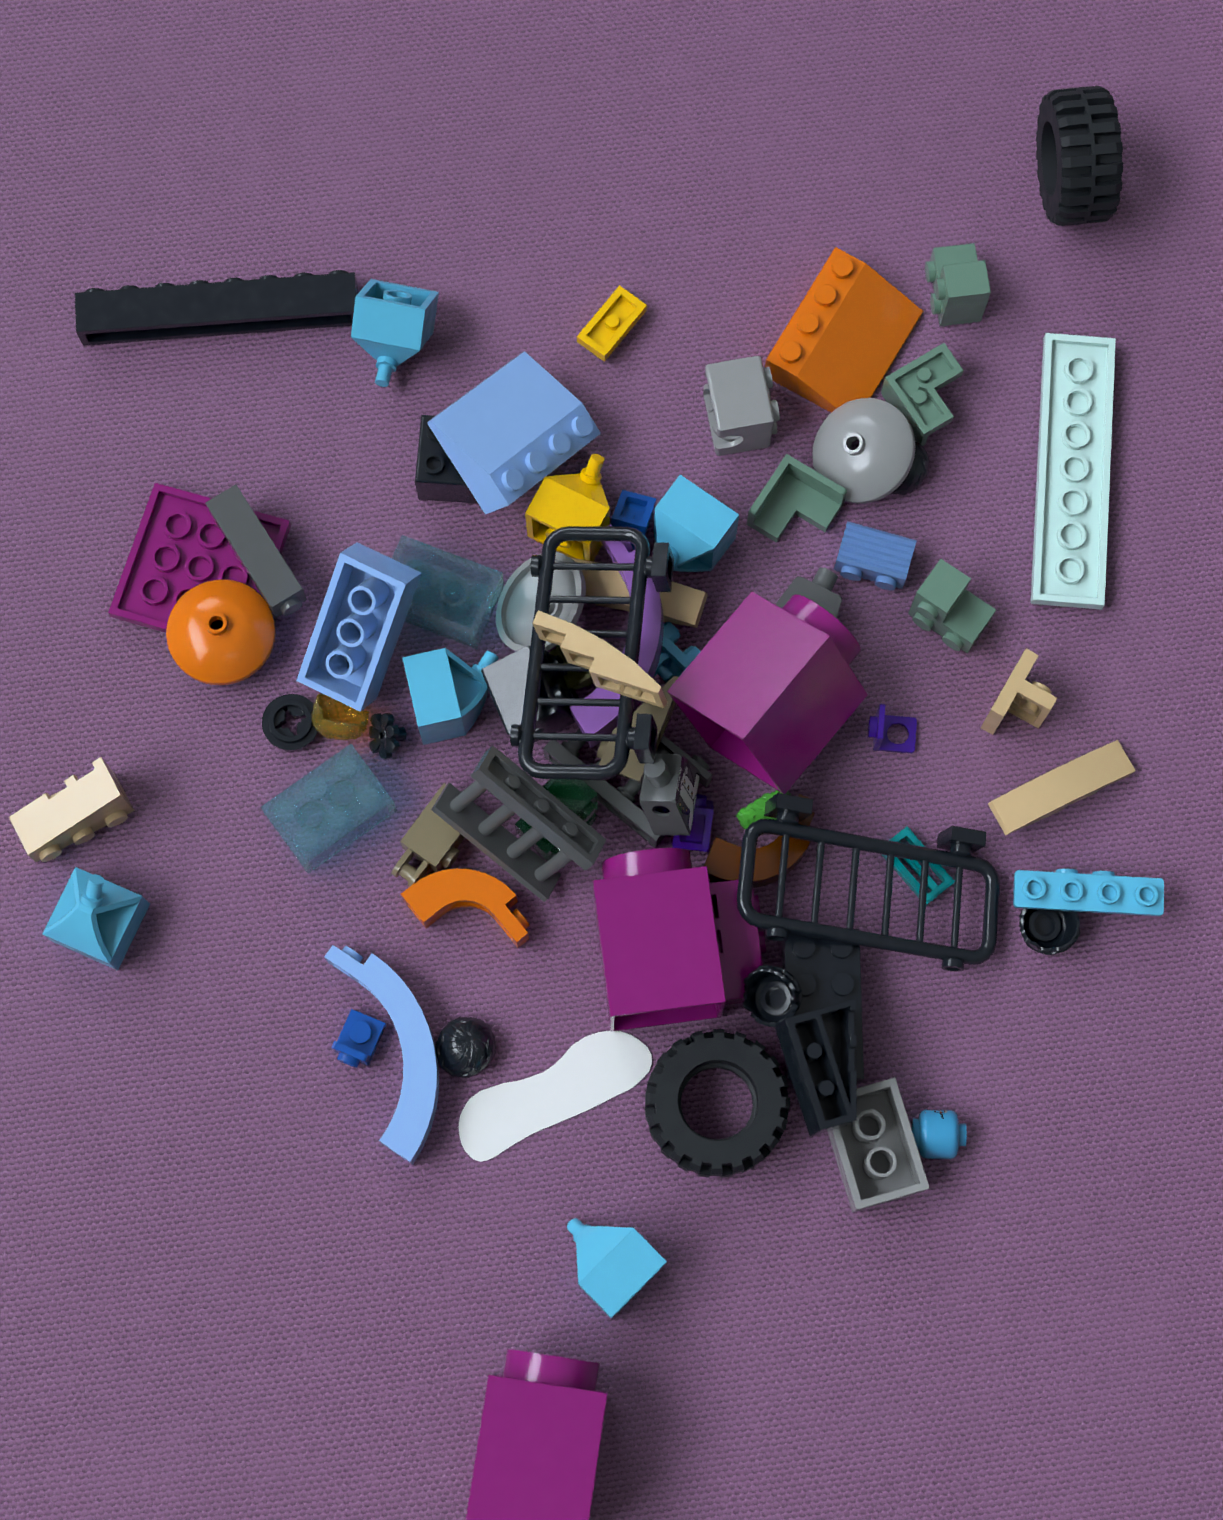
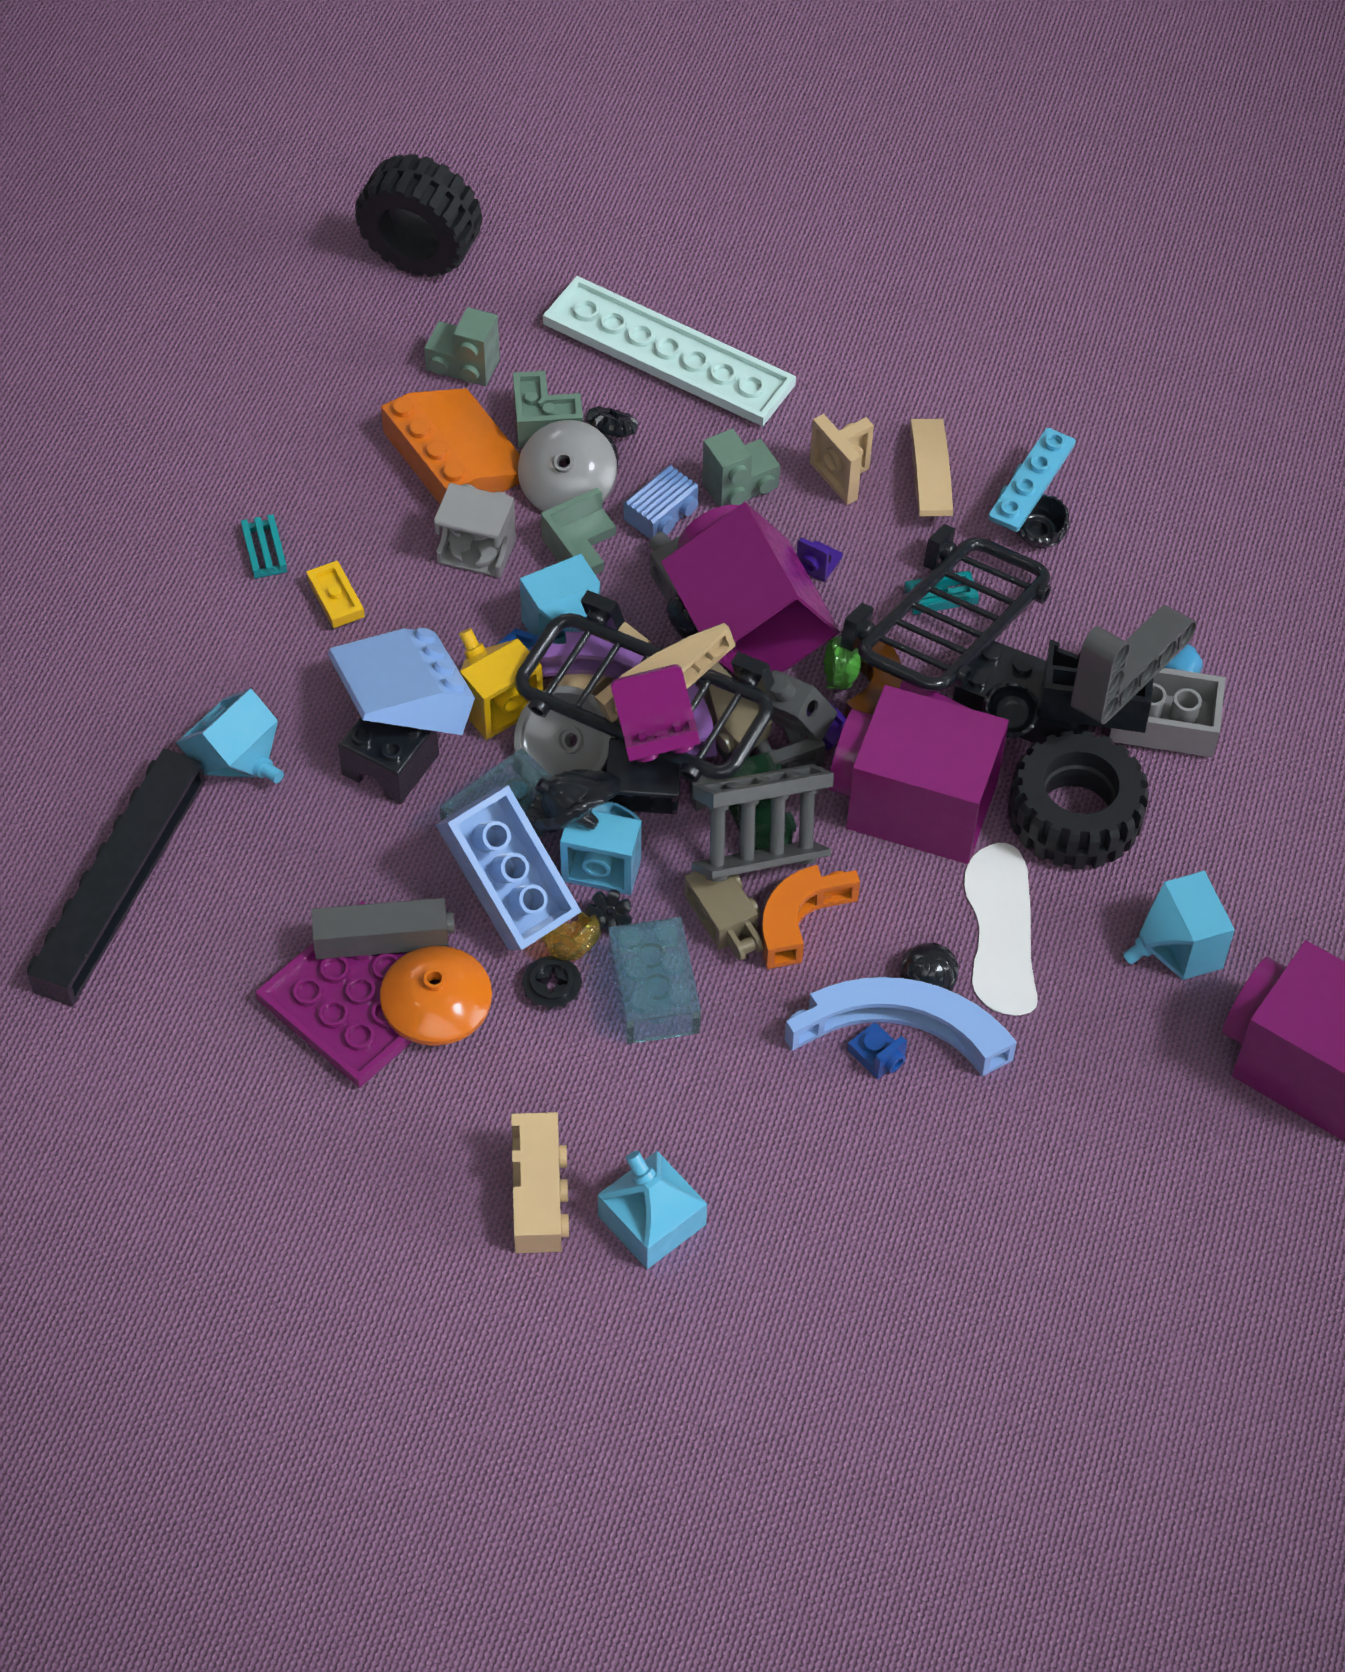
camera: 65 degrees left, 20 degrees down
none -> teal tile [241,514,288,579]
none -> black piece [525,769,621,833]
none -> black gear [586,406,638,437]
none -> magenta bracket [611,664,701,762]
none -> dark grey beam [1071,605,1197,724]

